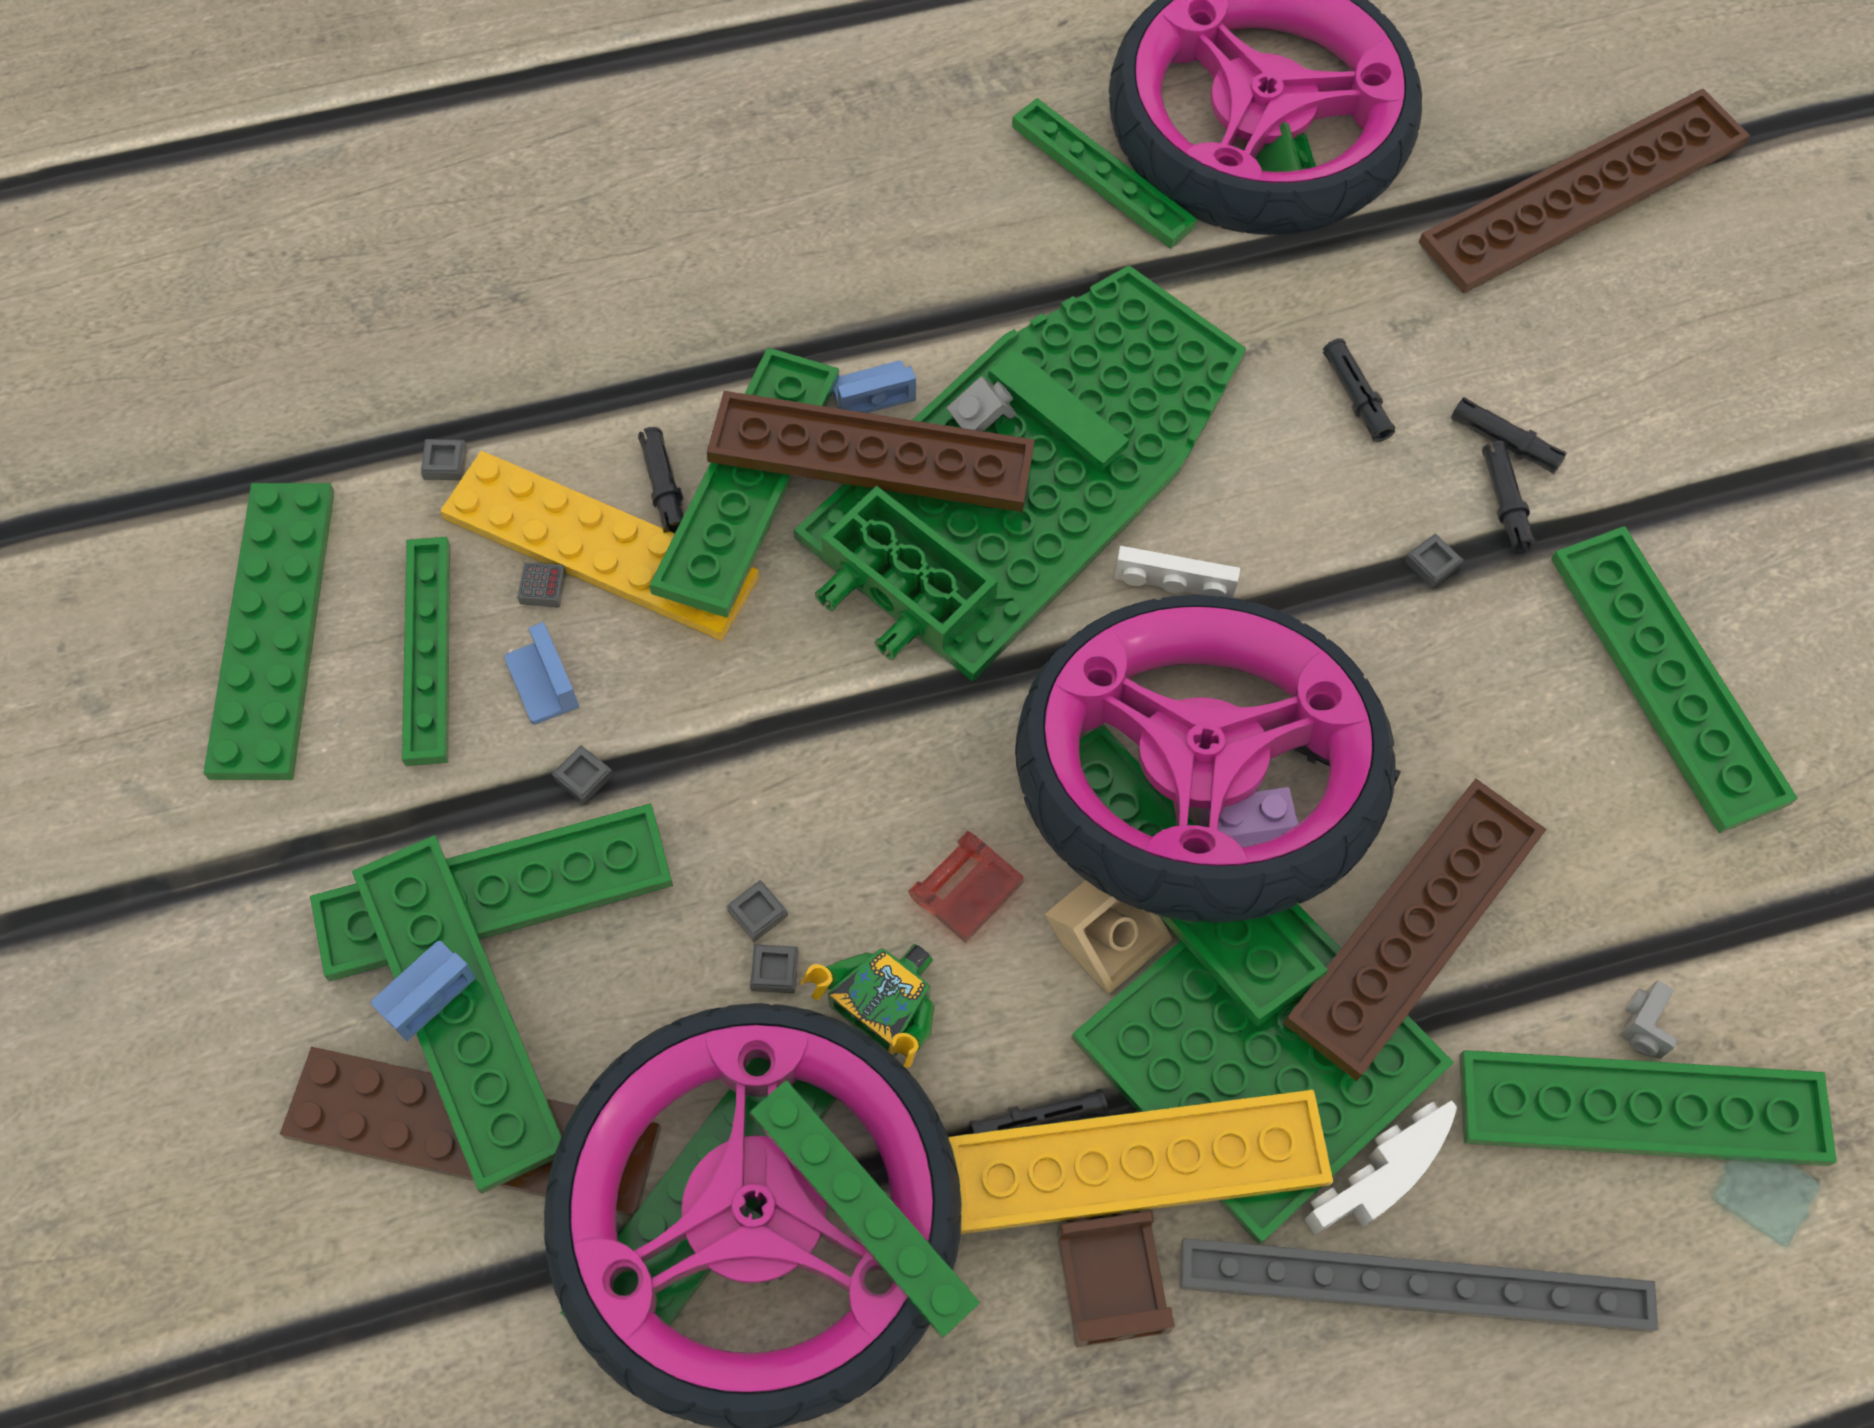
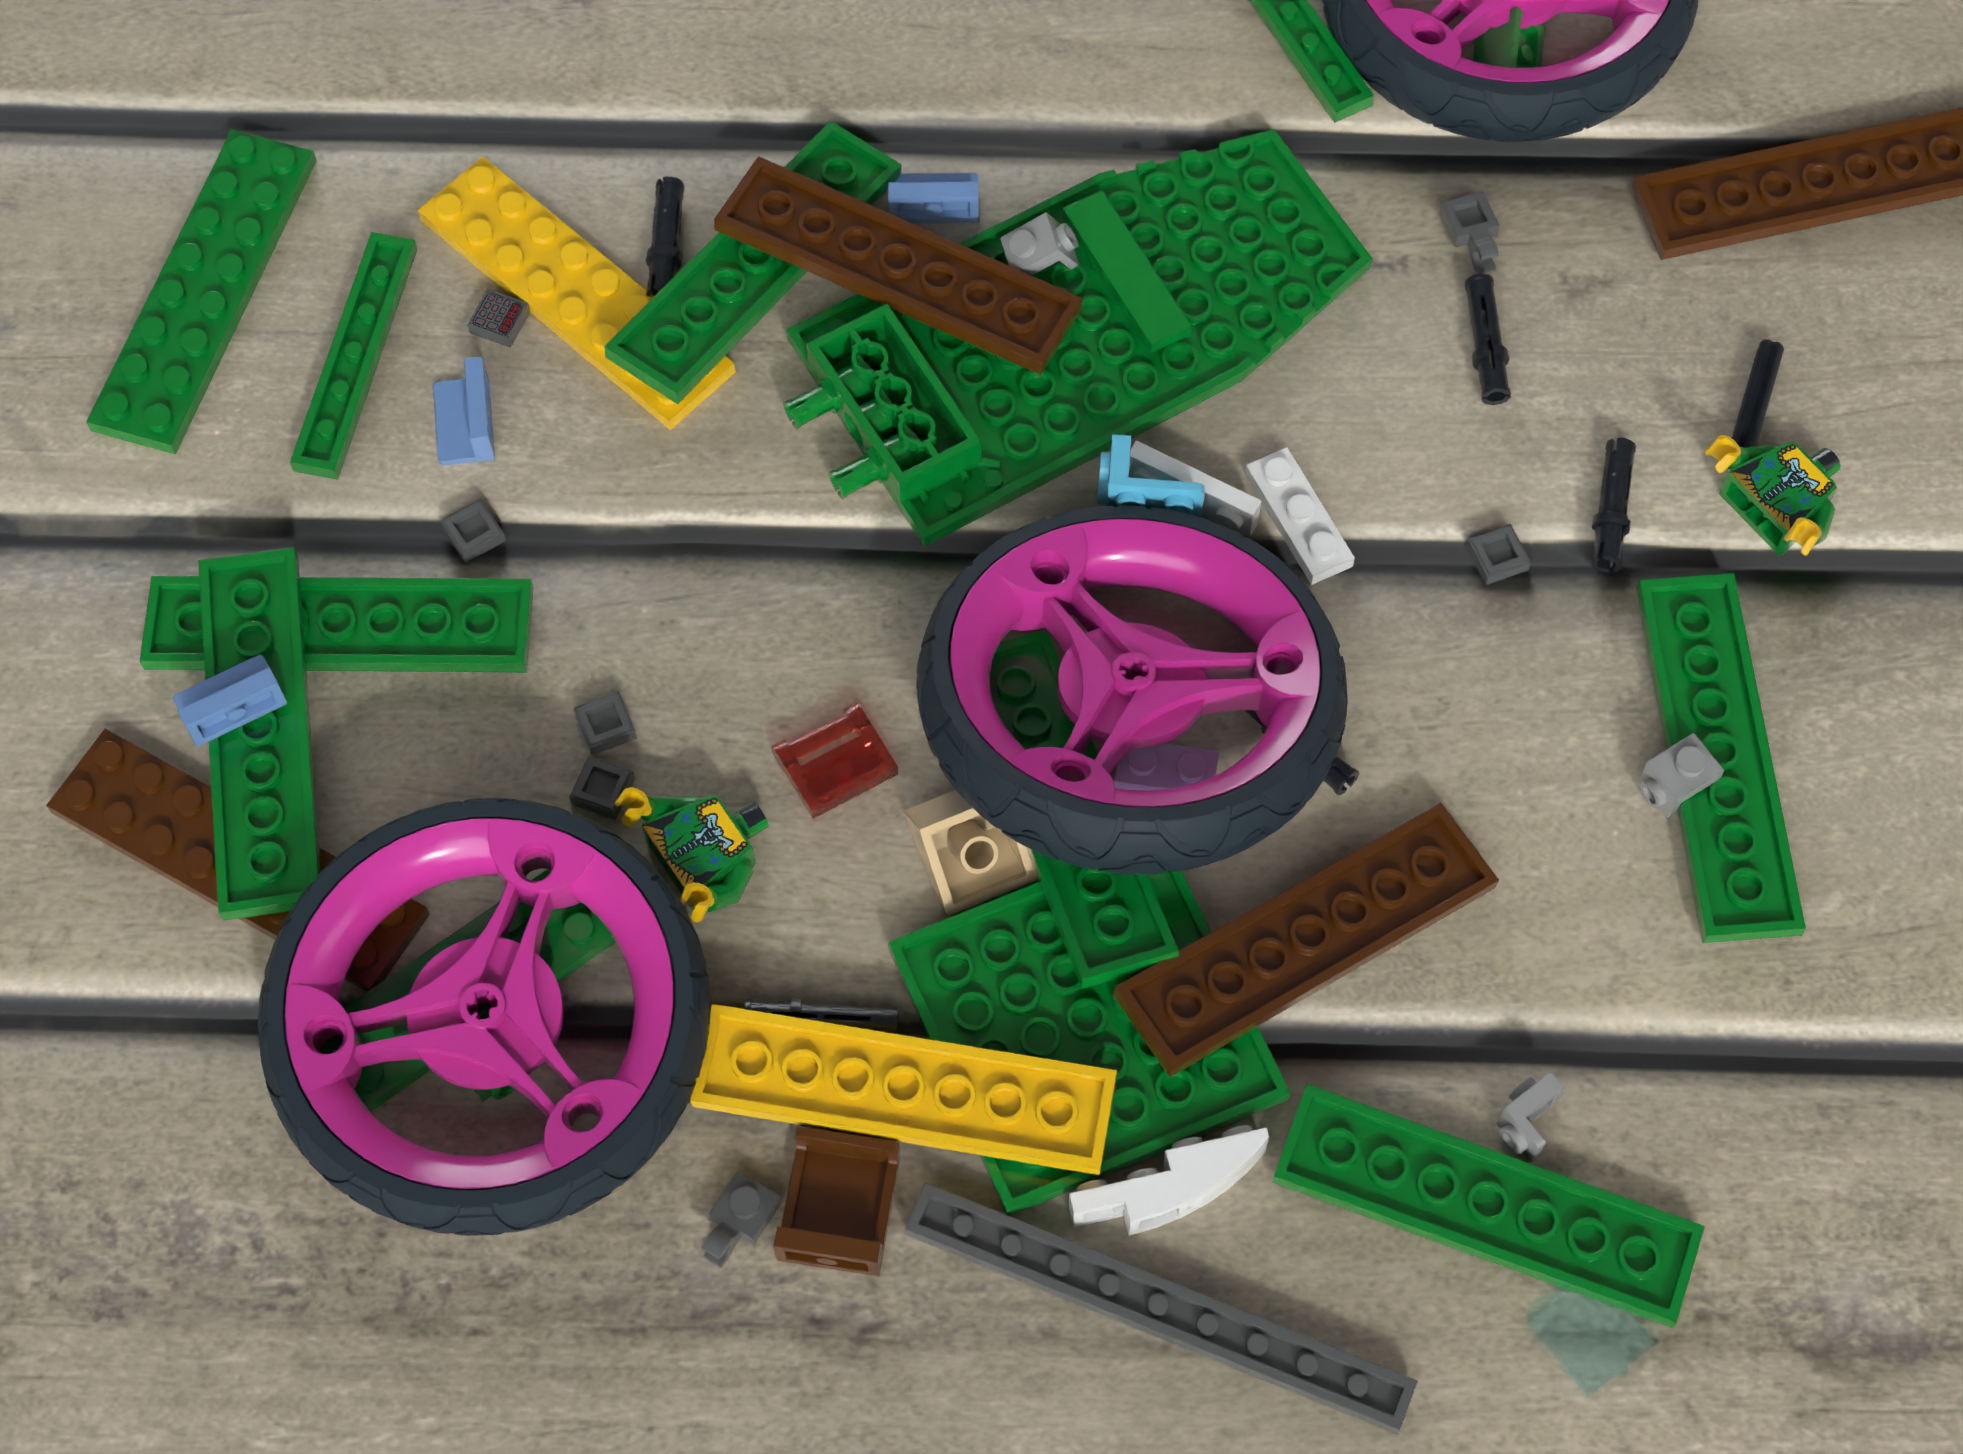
camera: 20 degrees right, 0 degrees up
dark grey tile [421,439,467,480] -> none
green plate [750,1080,980,1339] -> none
black pin [1451,397,1567,475] -> none
none -> dark grey plate [702,1171,782,1268]
none -> medium azure bracket [1097,434,1205,517]
none -> white plate [1245,447,1355,585]
none -> dark grey plate [1439,191,1500,274]
none -> light grey bracket [1638,733,1724,818]
none -> torso [1704,435,1841,557]
none -> black axle [1732,339,1784,447]

